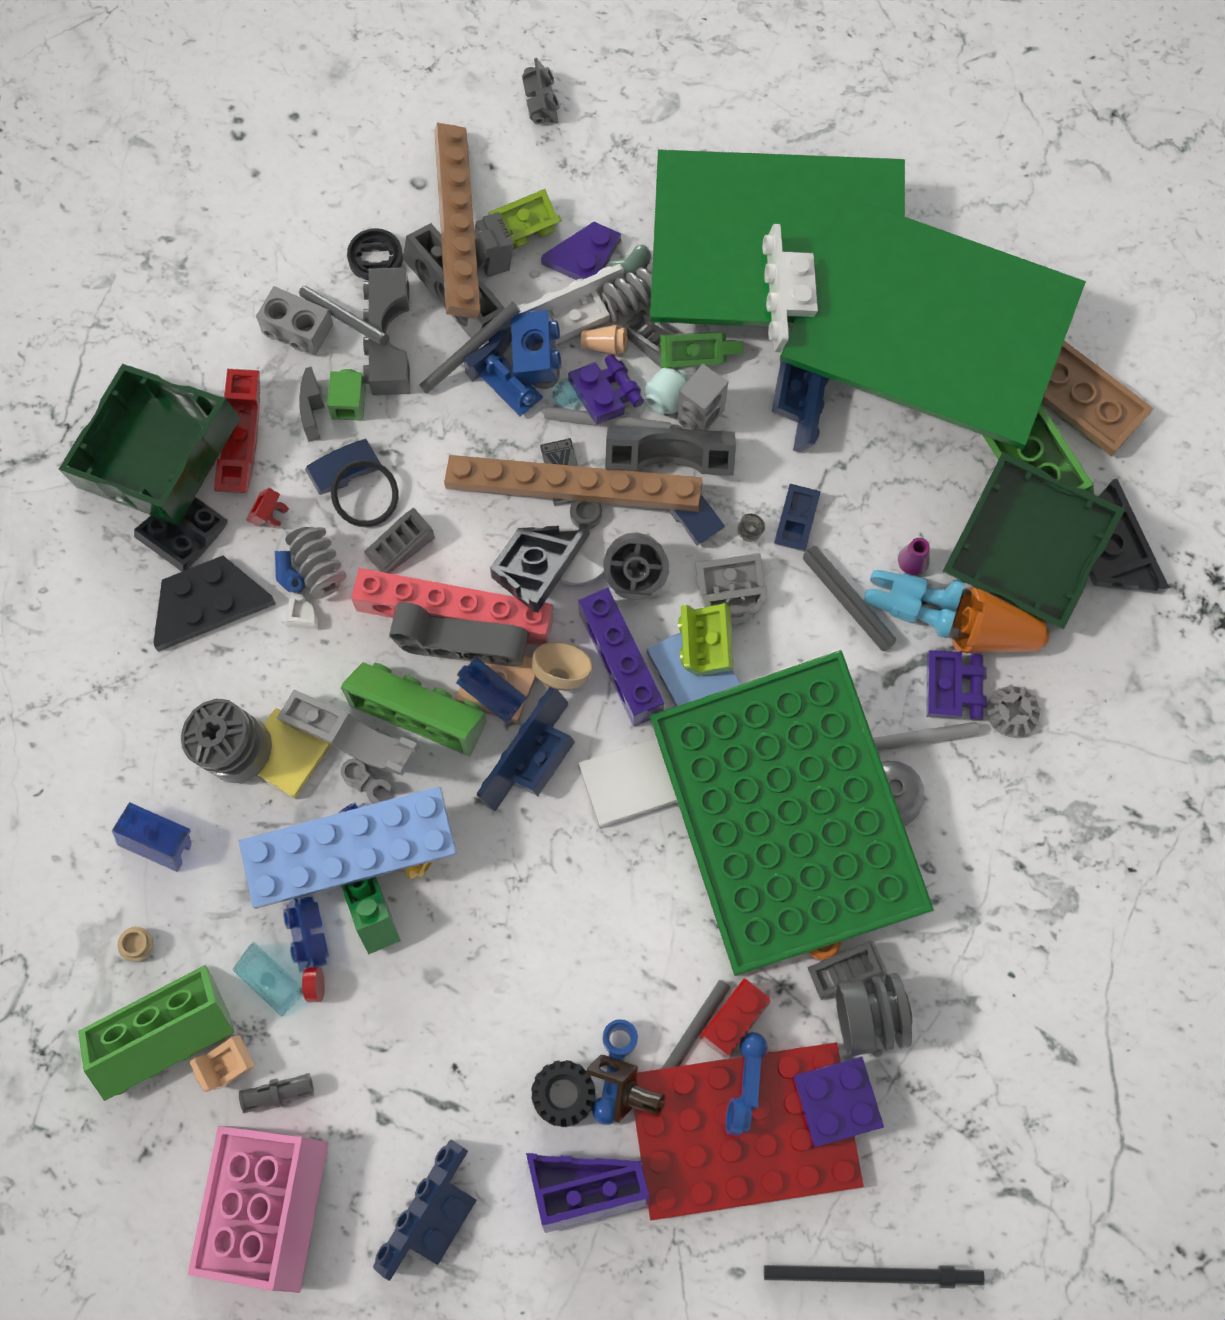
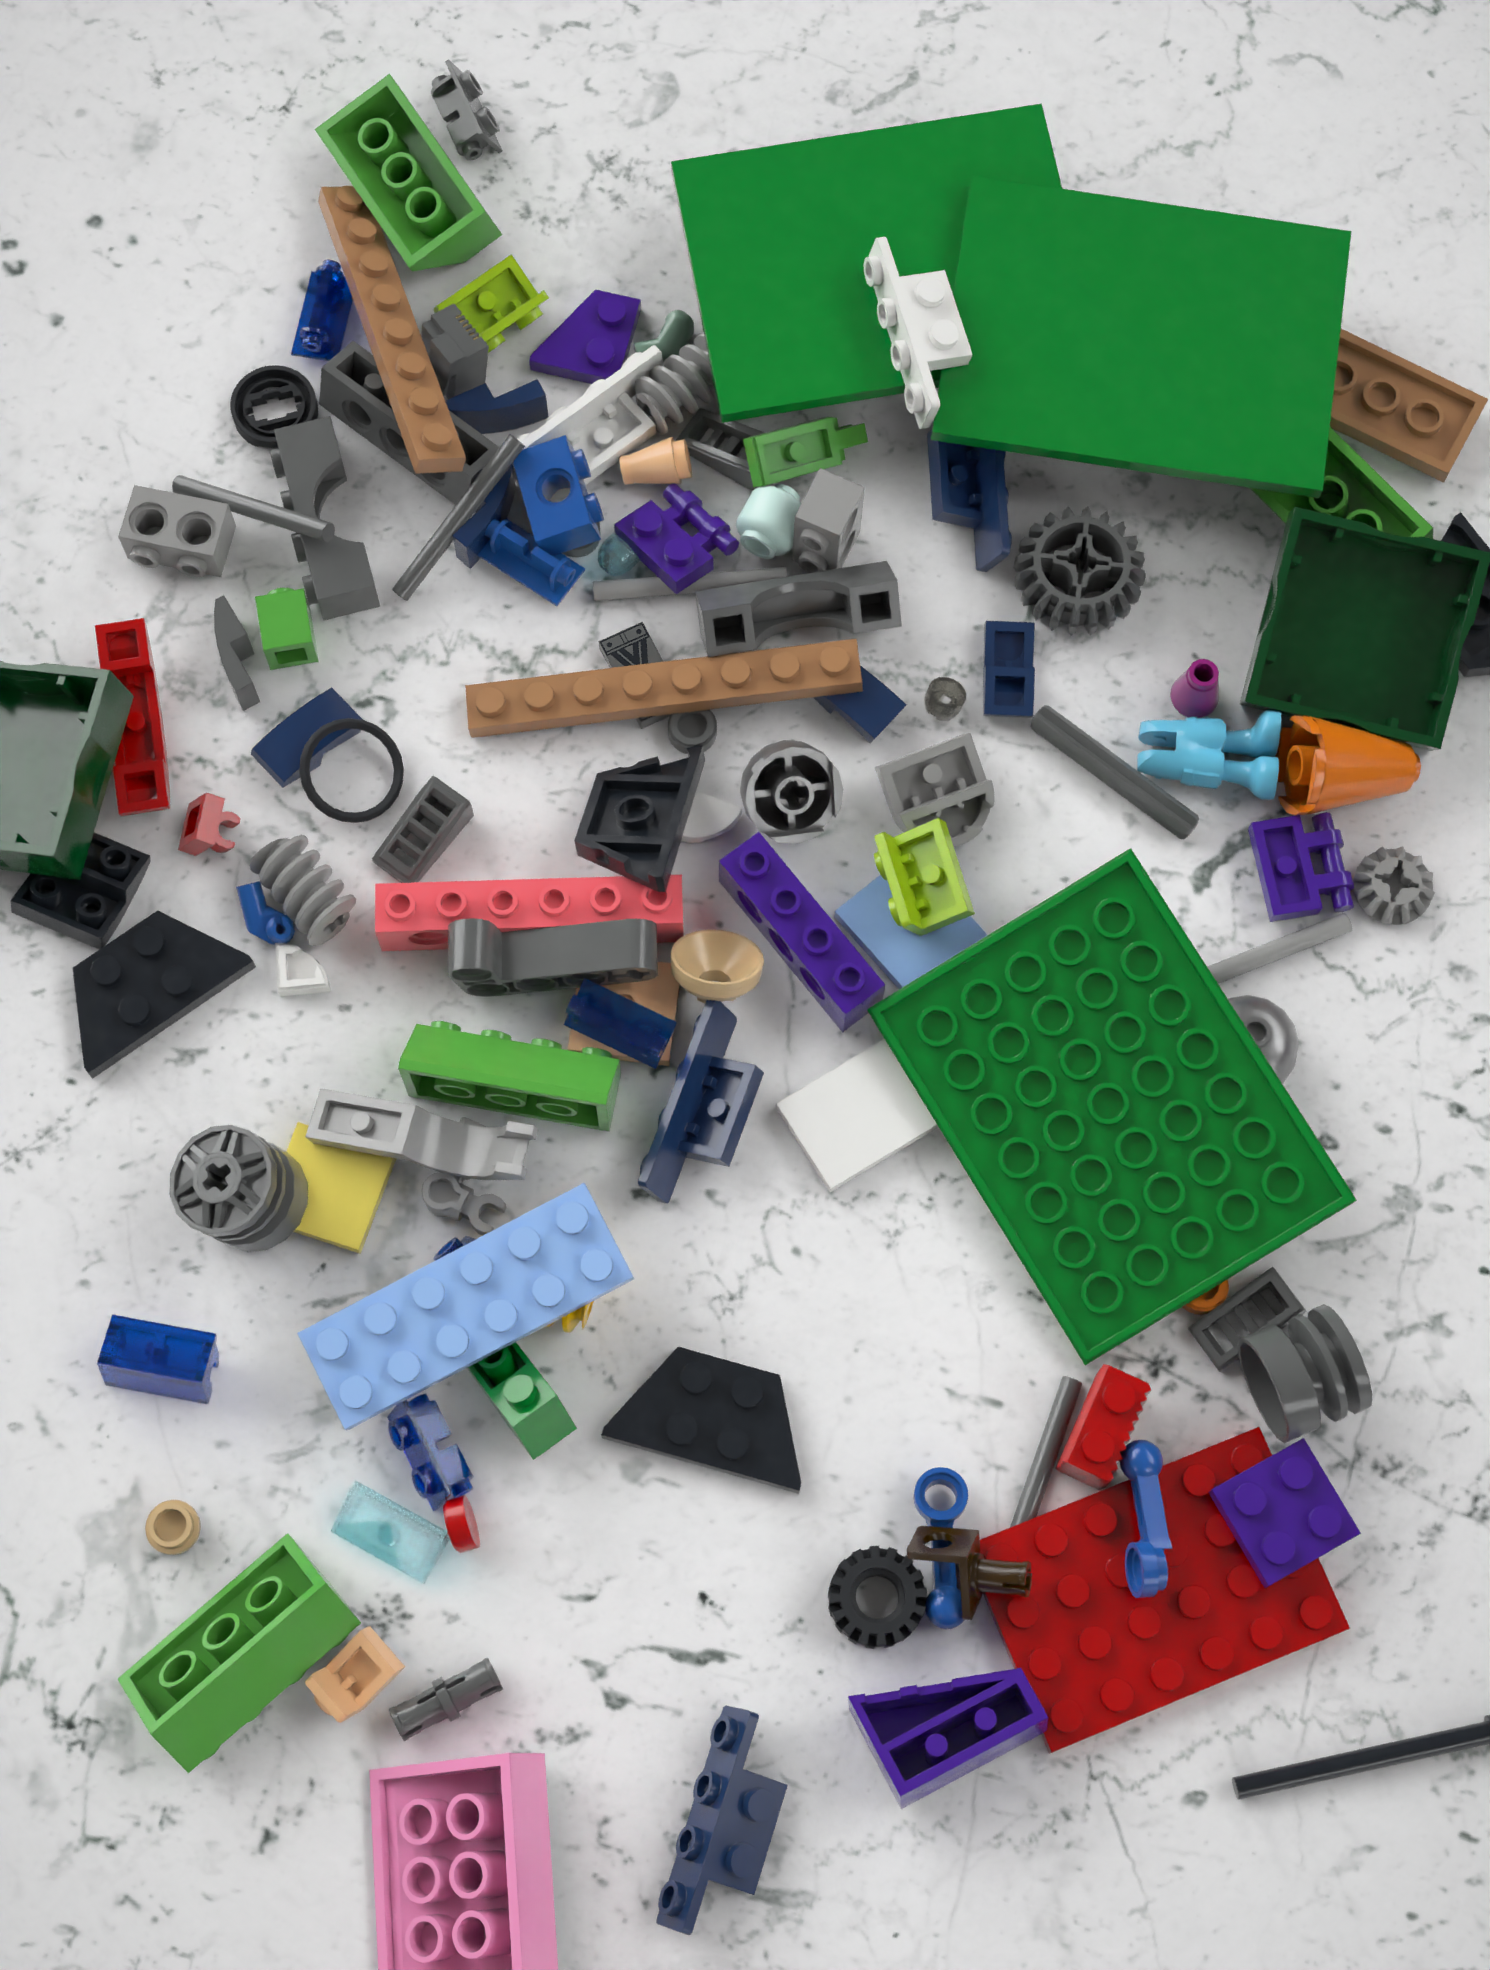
camera: 15 degrees left, 0 degrees up
none -> clear blue hinge [291,259,353,361]
none -> bright green slope [315,73,503,272]
none -> dark blue slope [445,379,548,434]
none -> black wing [601,1347,801,1494]
none -> dark grey gear [1013,506,1146,636]

